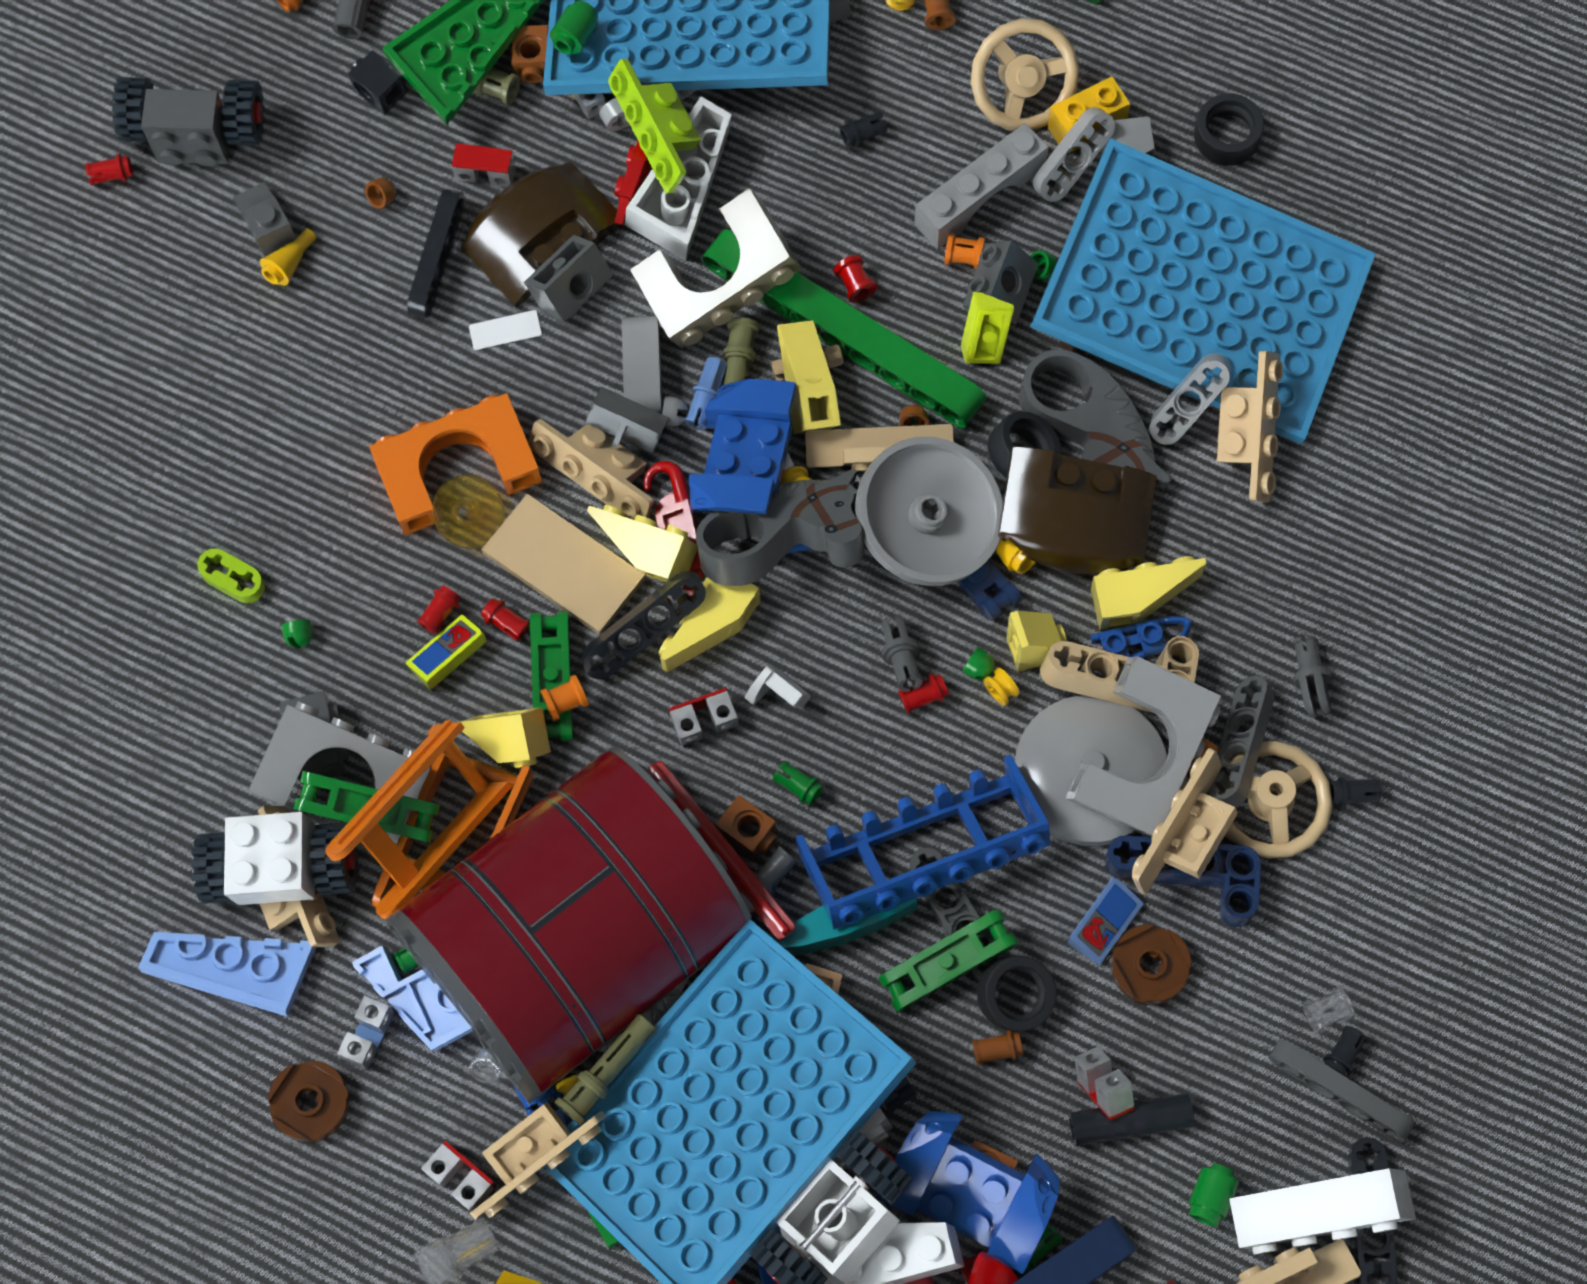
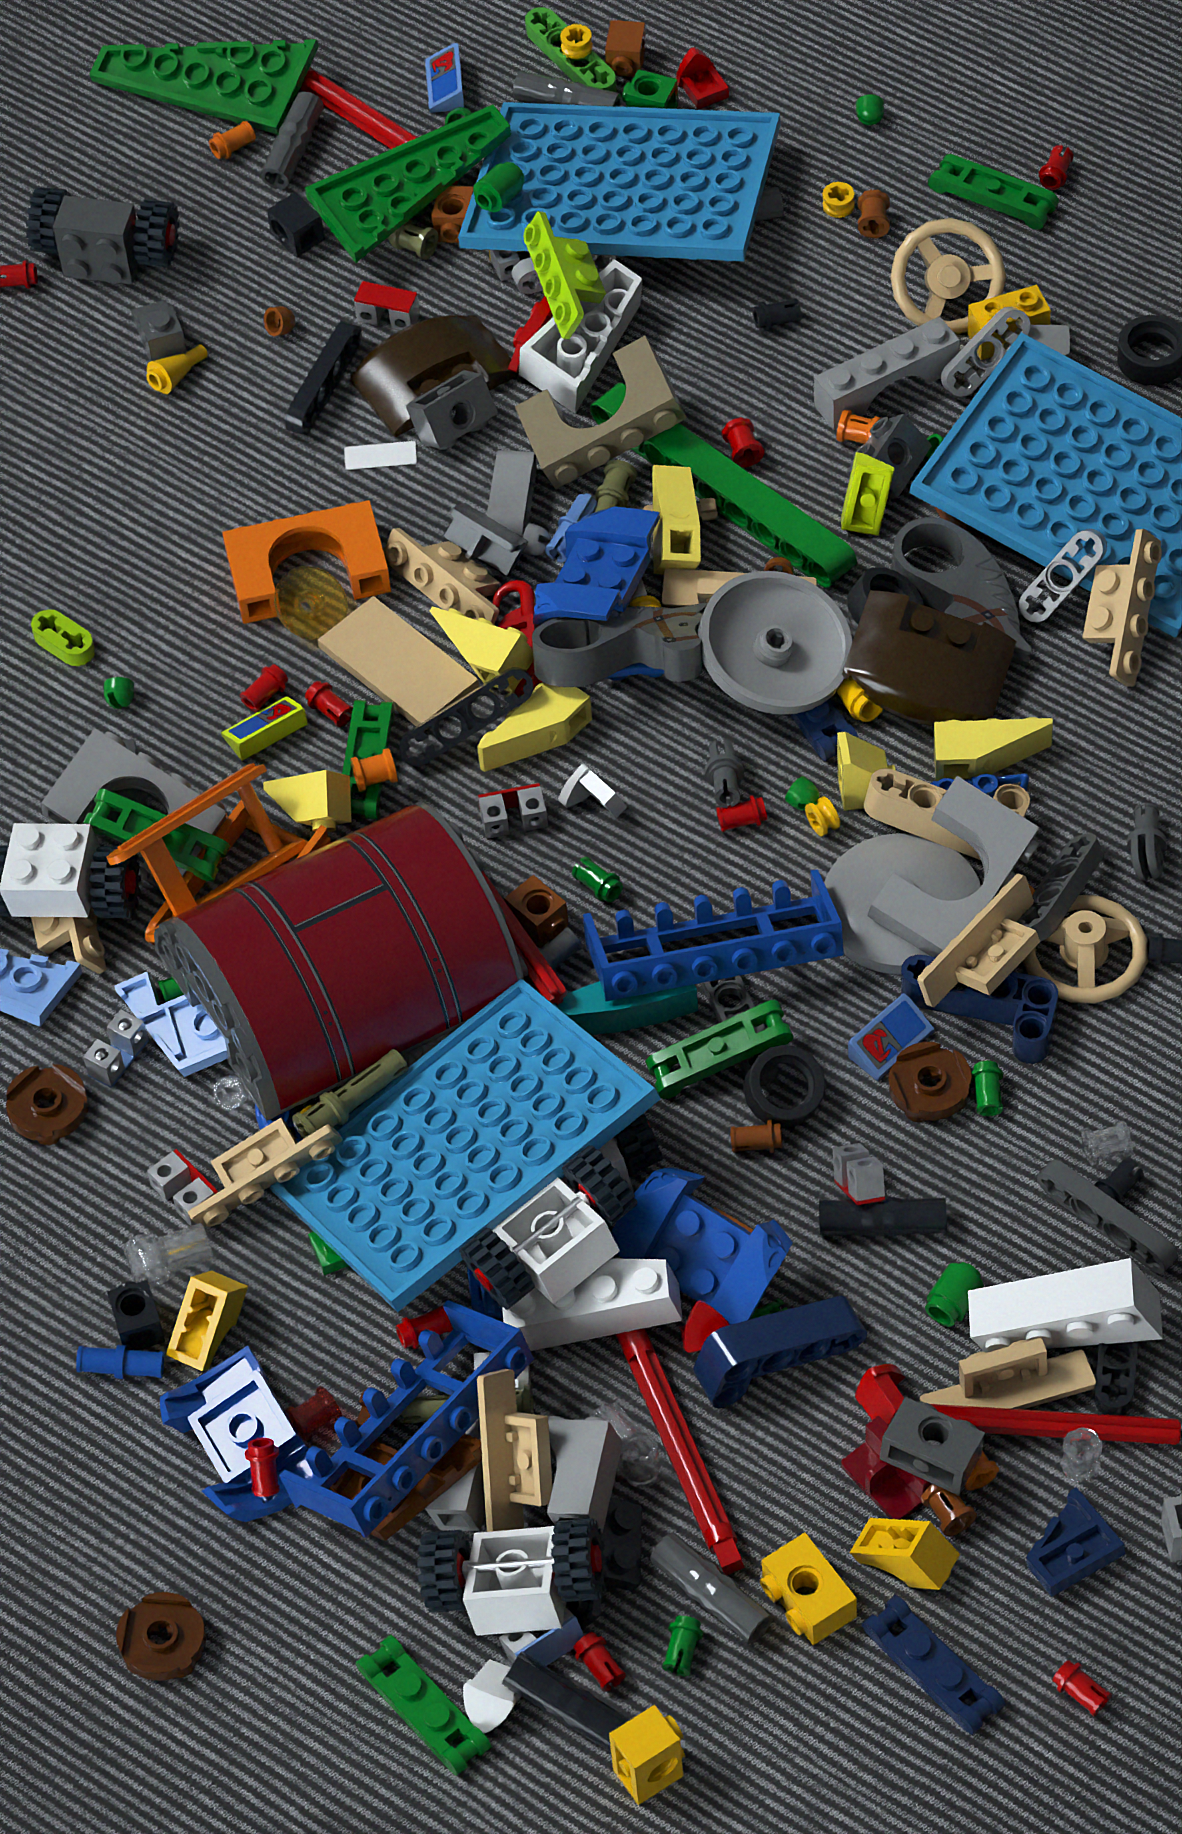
camera: 10 degrees right, 15 degrees down
none -> green pin [971,1061,1003,1116]

